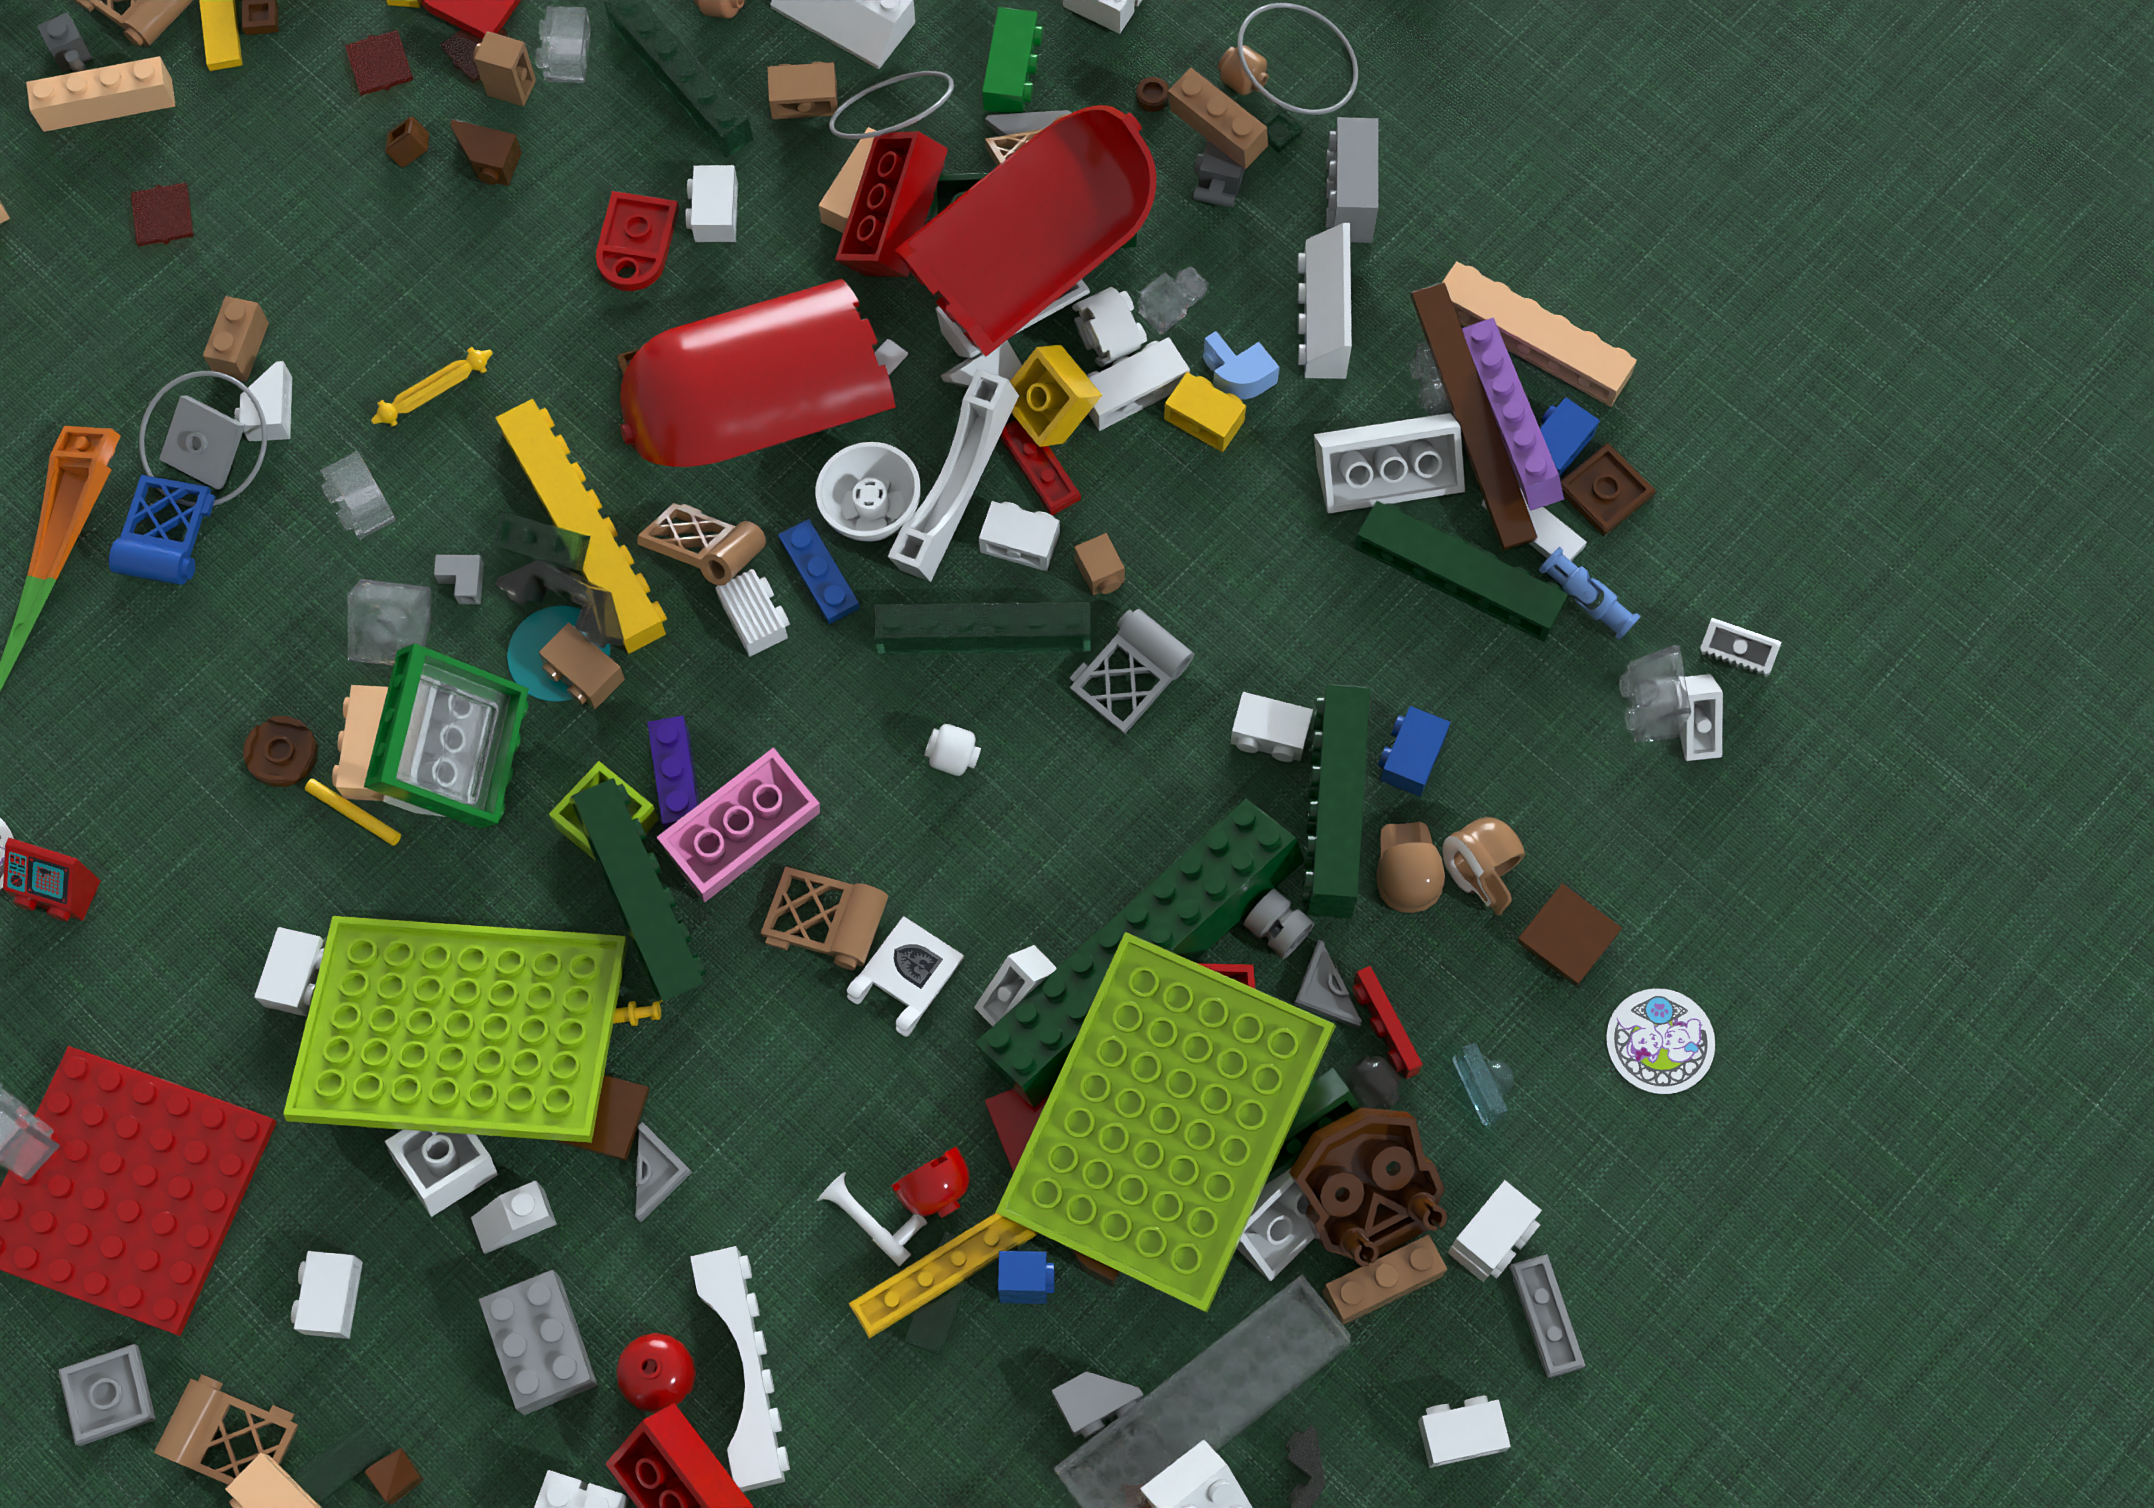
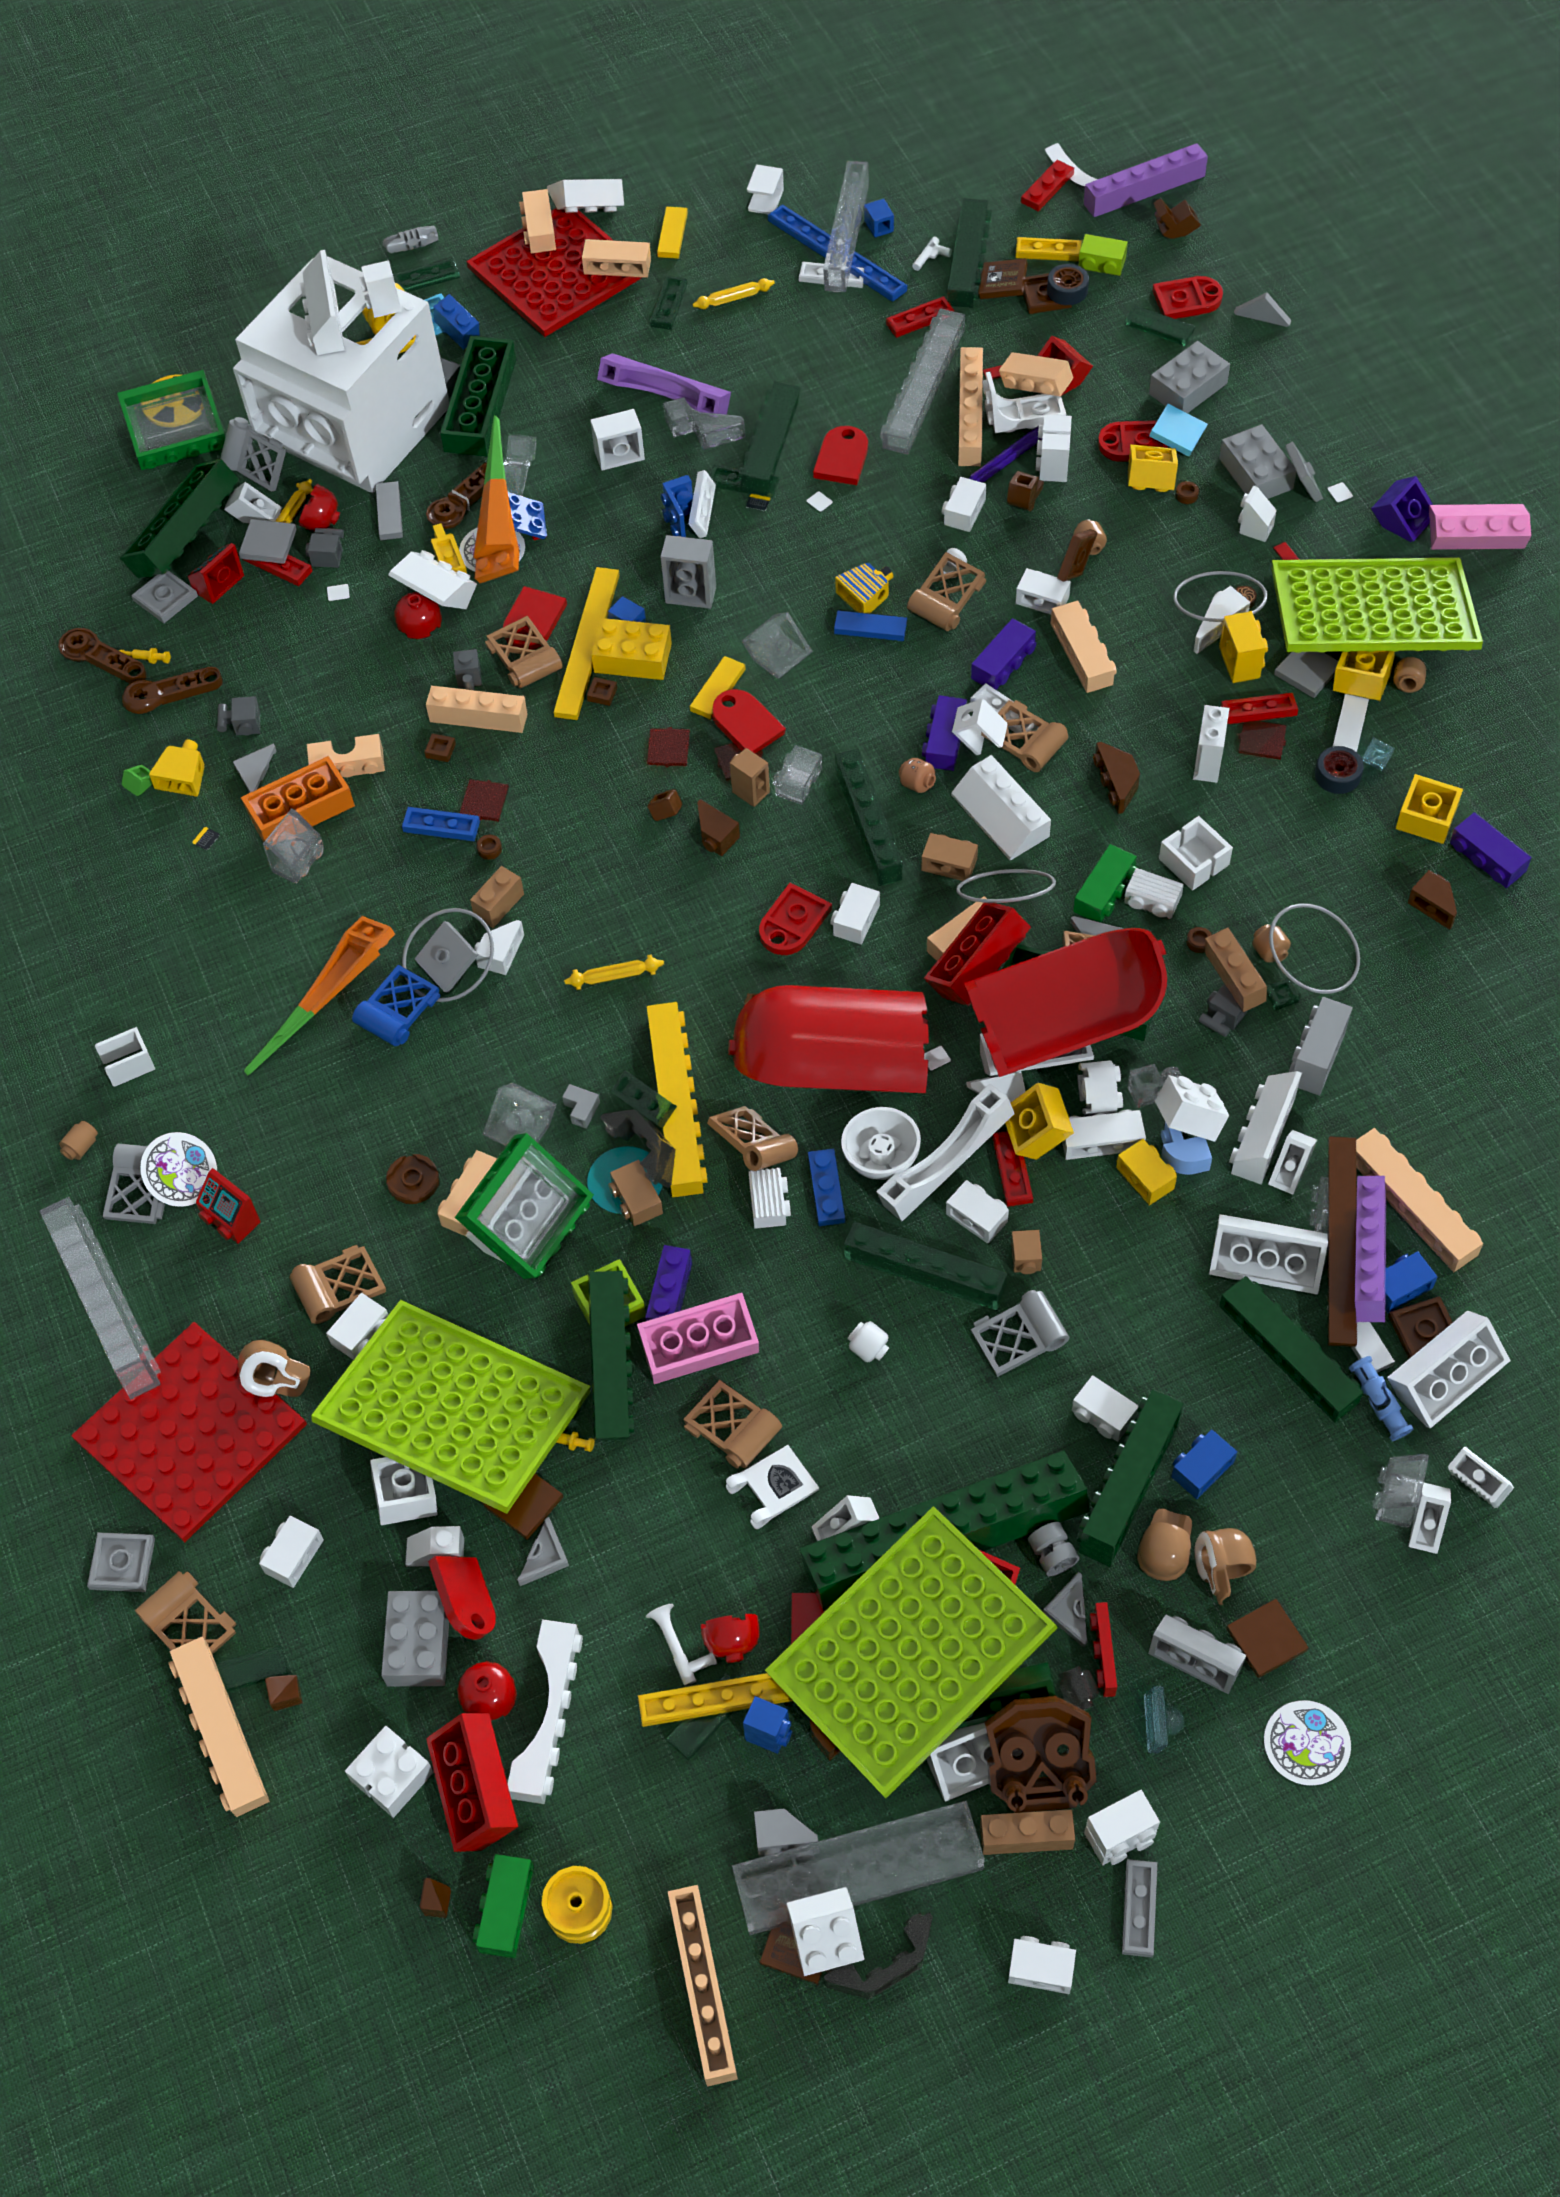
camera: 25 degrees right, 10 degrees down
yellow bar [305,778,401,846] -> none
clear brick [320,451,397,540] -> none
none -> medium nougat piece [237,1340,310,1397]
none -> medium nougat piece [289,1245,386,1324]
none -> blue plate [402,807,480,841]
none -> reddish brown plate [424,733,456,762]
none -> red tile [428,1556,496,1640]
none -> reddish brown tile [477,835,502,860]
none -> white brick [1124,868,1184,919]
none -> light grey slope [1148,1615,1246,1694]
none -> white brick [1155,1075,1229,1142]
none -> white slope [1268,1130,1317,1194]
none -> white slope [1387,1311,1511,1428]

